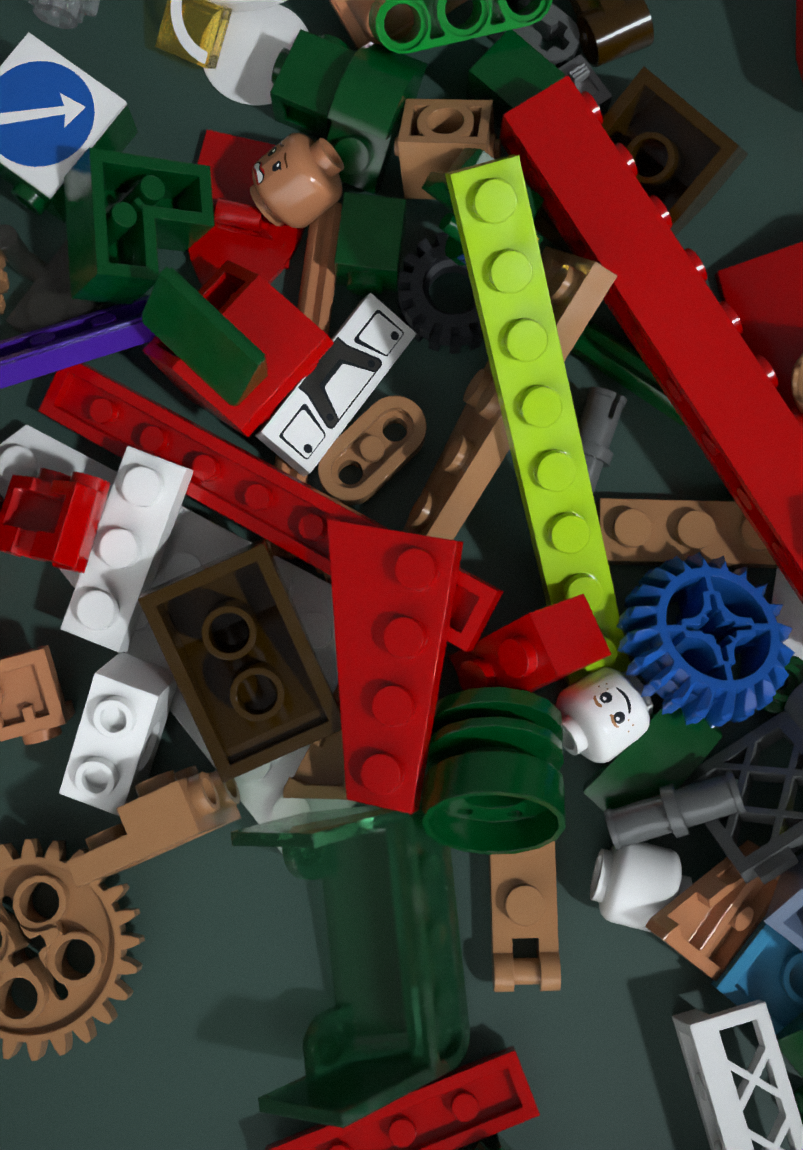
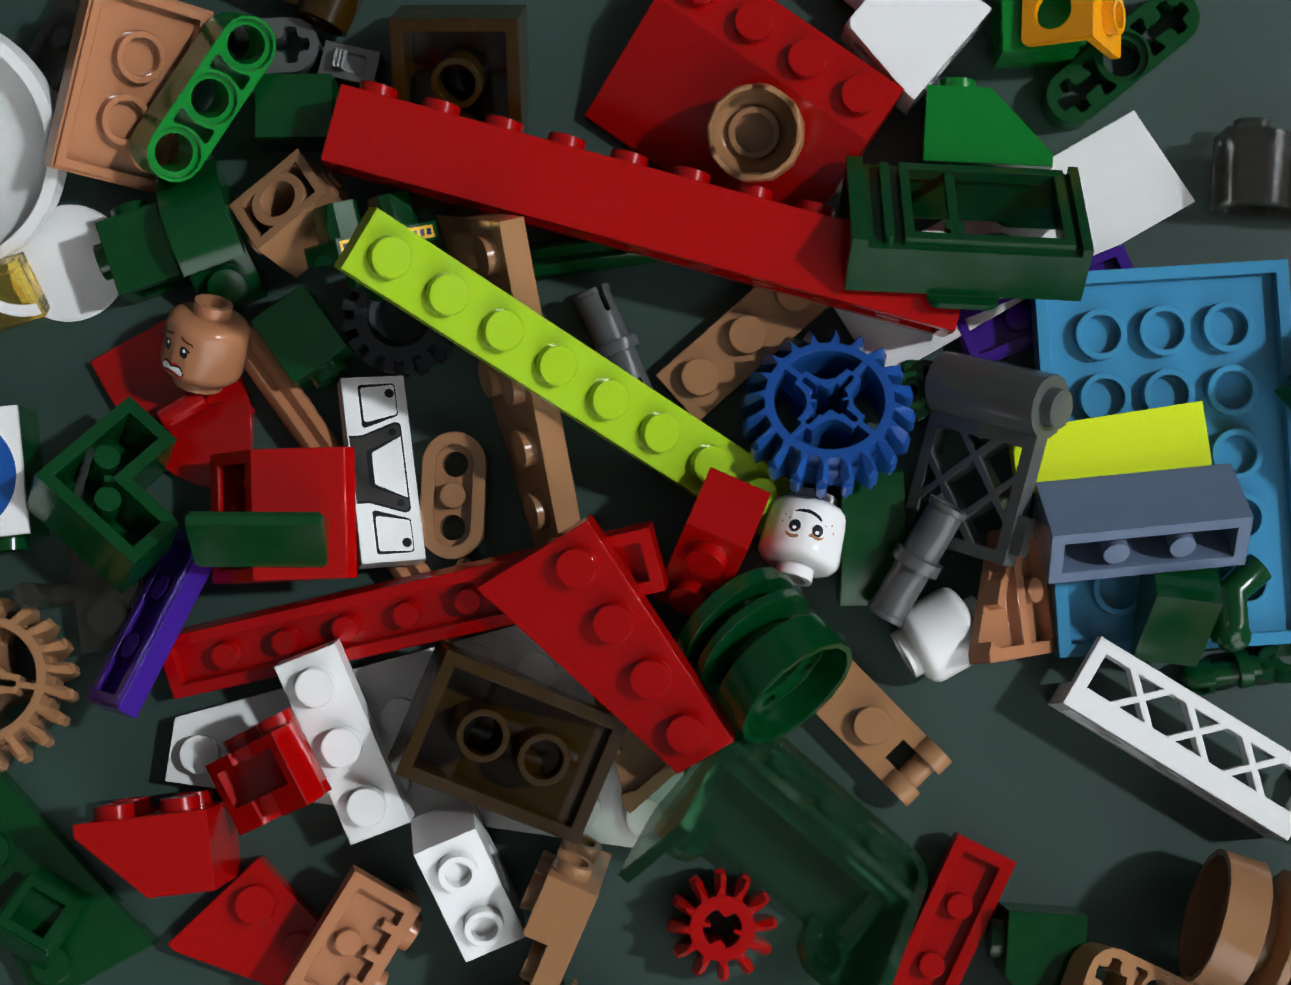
camera: 40 degrees left, 5 degrees up
none -> red gear [666,867,777,981]

